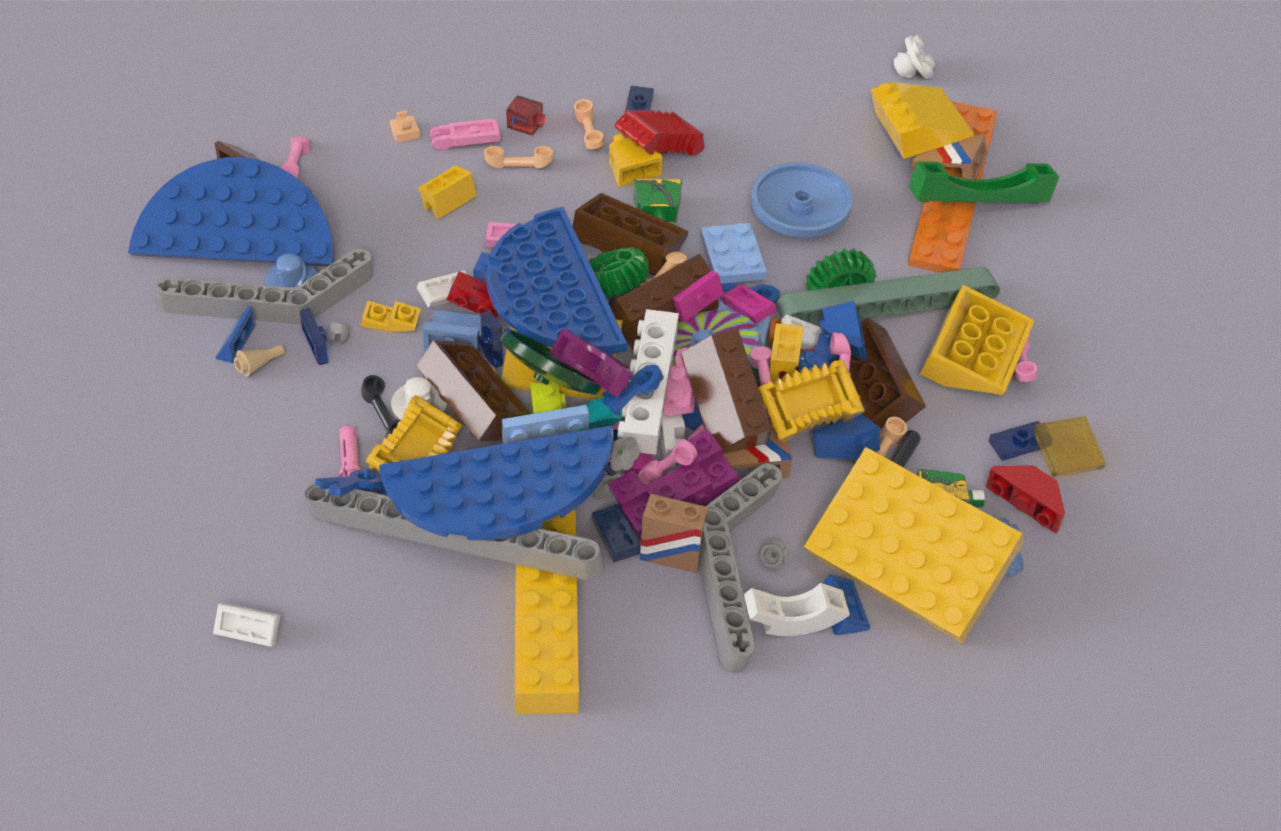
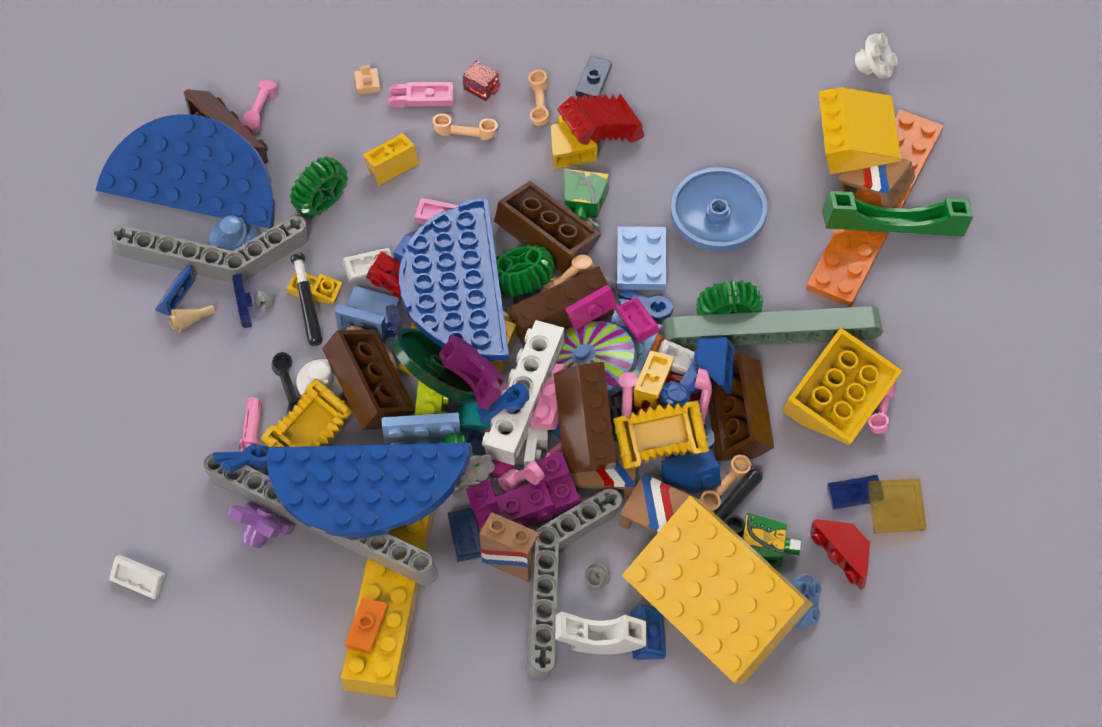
camera: 15 degrees right, 10 degrees up
none -> medium lavender plant [227,502,295,548]
none -> green gear [290,156,348,218]
none -> black piece [290,253,323,346]
none -> orange plate [344,597,388,655]
none -> panel [619,473,698,534]

